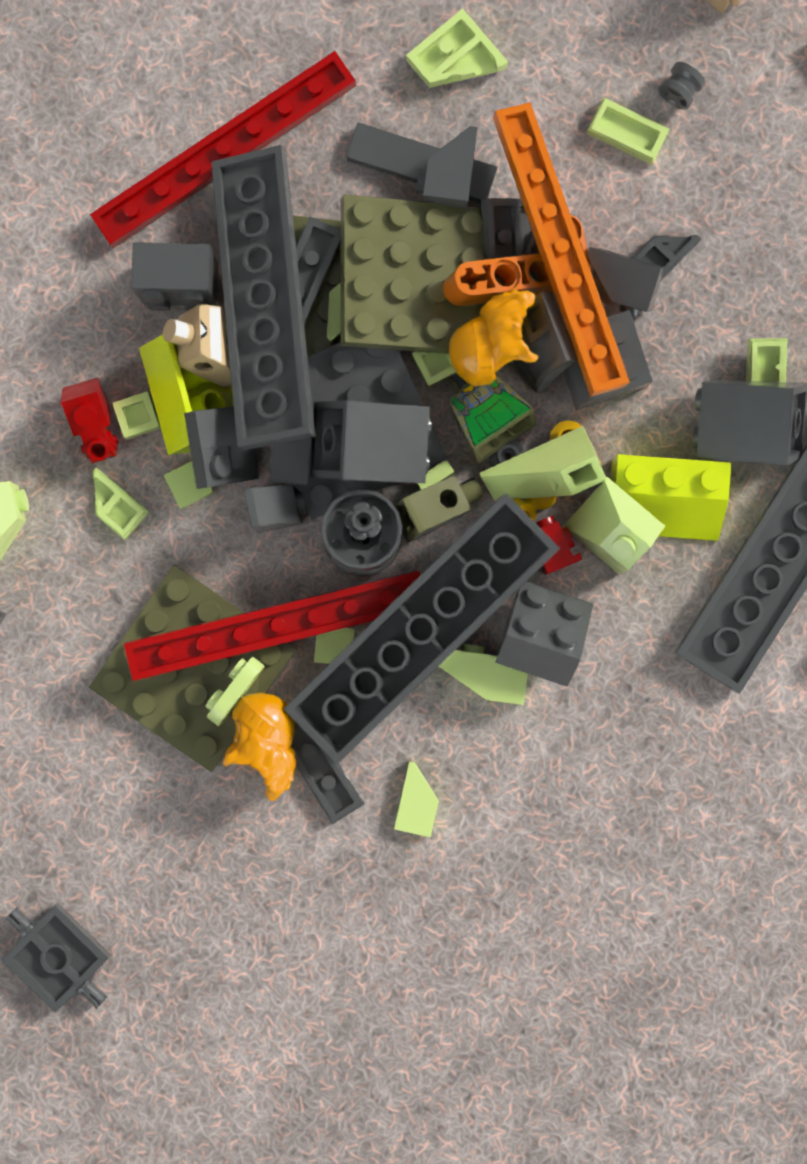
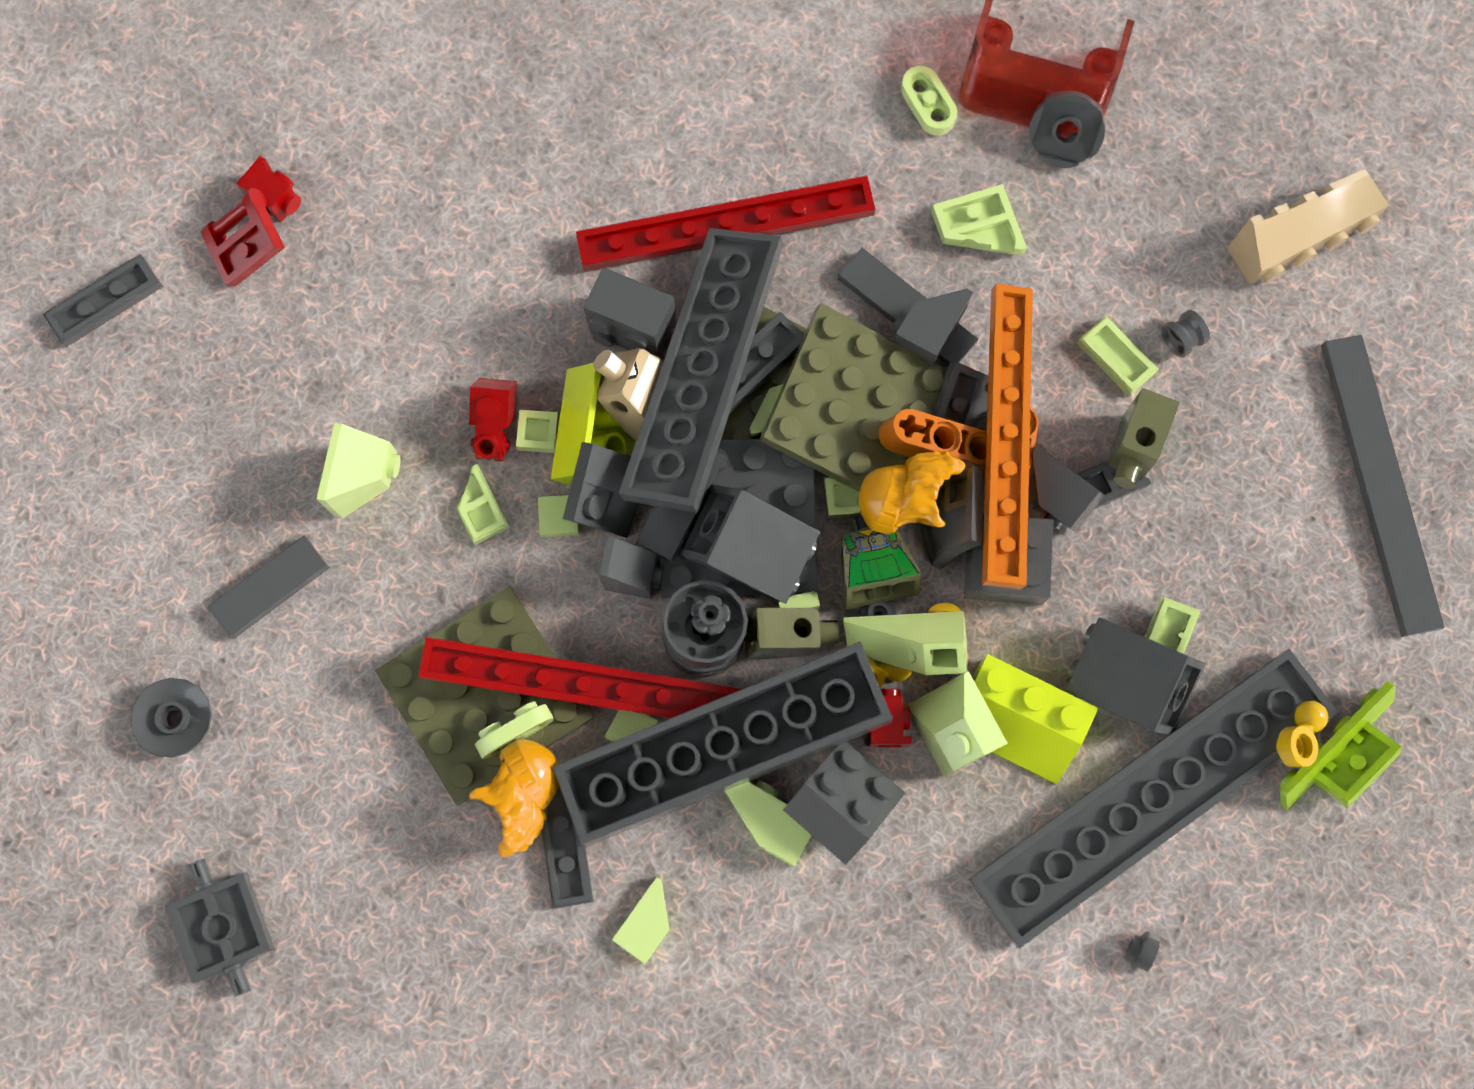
camera: 25 degrees right, 10 degrees down
none -> olive torso [1107,388,1180,489]

